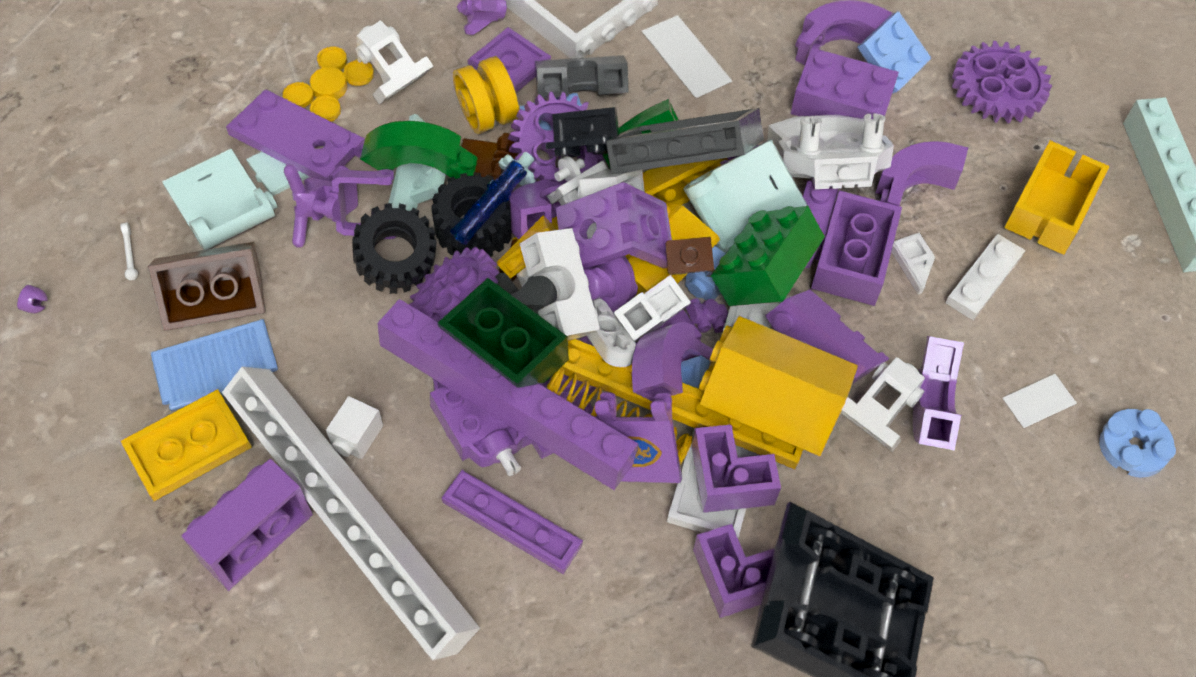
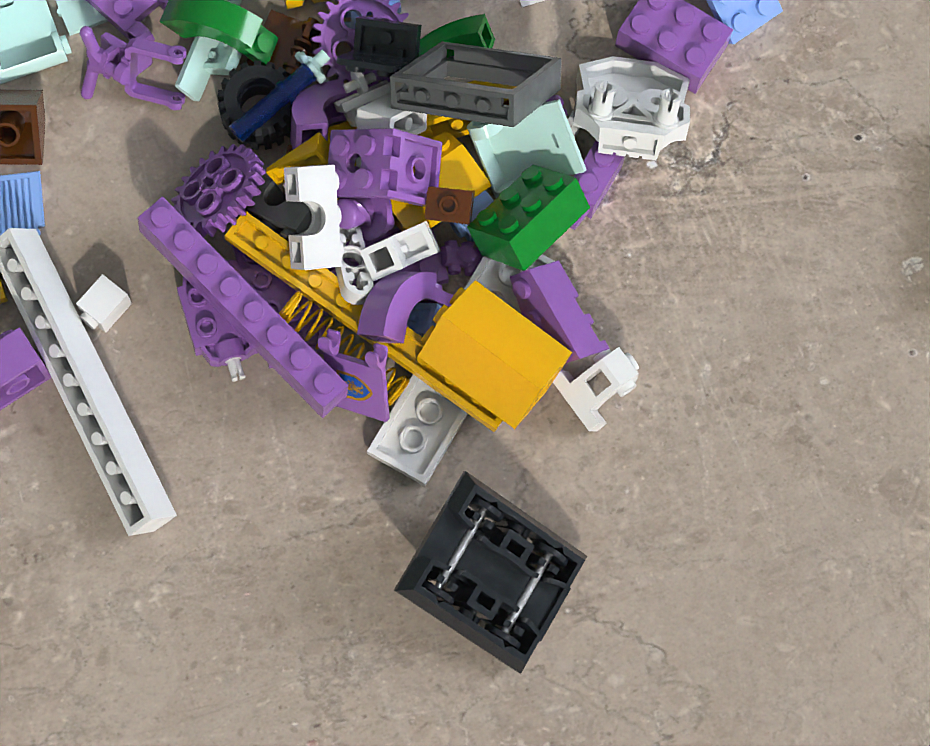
camera: 10 degrees right, 15 degrees up
black tyre [352,203,437,294] -> none
dark green slope [437,278,569,388] -> none
medium lavender tile [442,470,583,575] -> none
medium lavender brick [691,425,781,513] -> none
medium lavender brick [693,524,775,618] -> none
medium lavender brick [811,191,902,306] -> none
medium lavender arch [875,141,968,206] -> none
white tile [891,232,935,294] -> none
arch [913,336,964,450] -> none
white plate [946,234,1026,321] -> none
medium lavender gear [952,41,1052,124] -> none
white sticker [1003,374,1077,428] -> none
yellow piece [1004,140,1110,255] -> none
light blue plate [1099,409,1176,478] -> none

